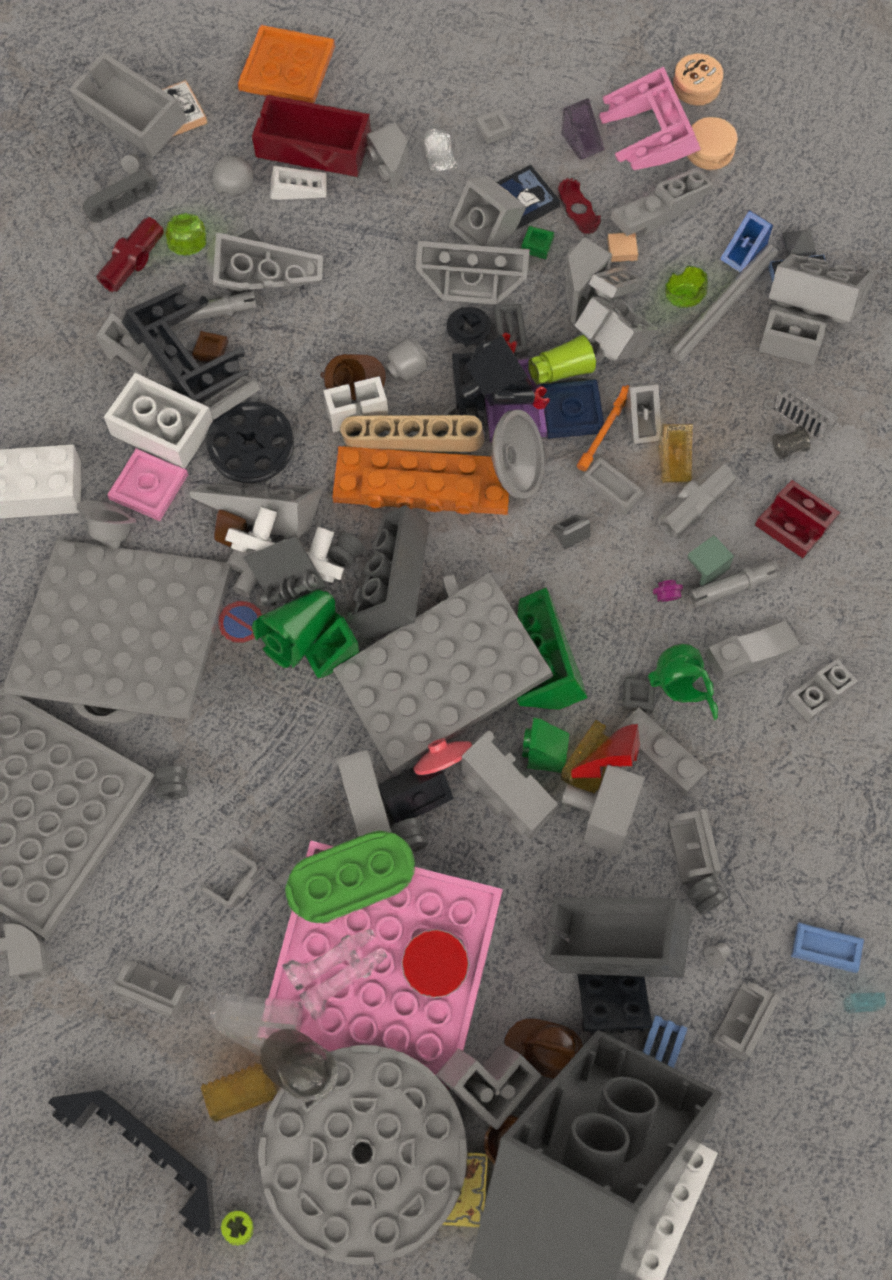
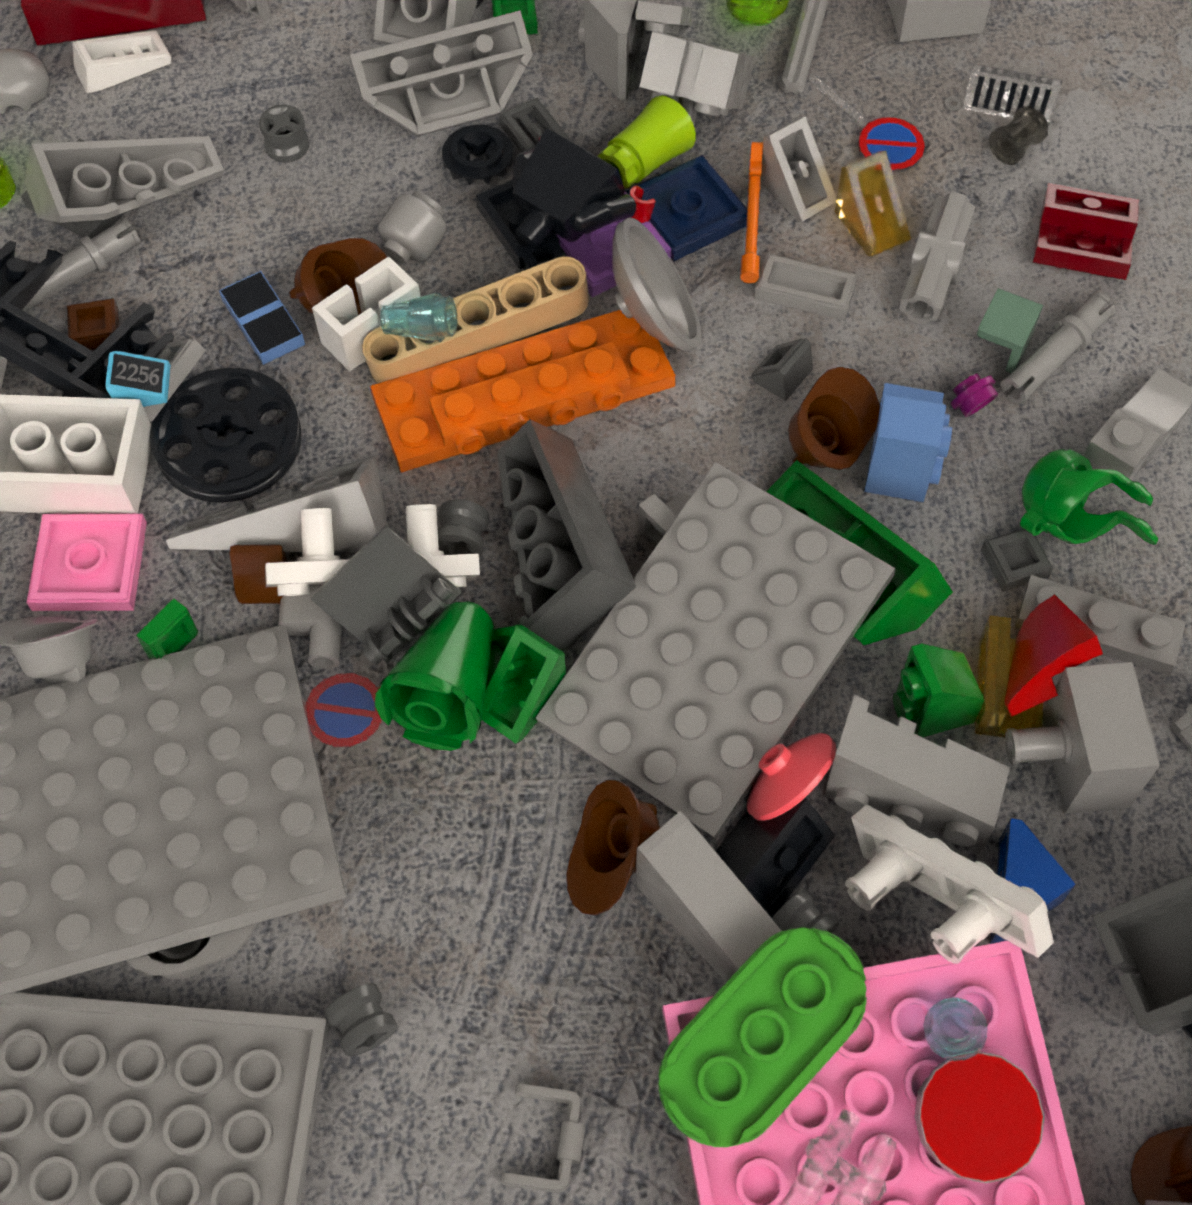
camera: 25 degrees left, 5 degrees down
none -> slope [105,351,171,407]
none -> green tile [136,598,198,659]
none -> black tile [219,271,305,365]
none -> dark grey wheel [259,104,309,163]
none -> clear light blue cone [380,292,457,342]
none -> reddish brown piece [566,780,660,916]
none -> reddish brown piece [788,367,880,470]
none -> piece [809,74,925,173]
none -> white plate [845,804,1054,964]
none -> medium blue brick [864,383,952,502]
none -> clear light blue plate [924,997,987,1061]
none -> blue slope [990,818,1076,944]

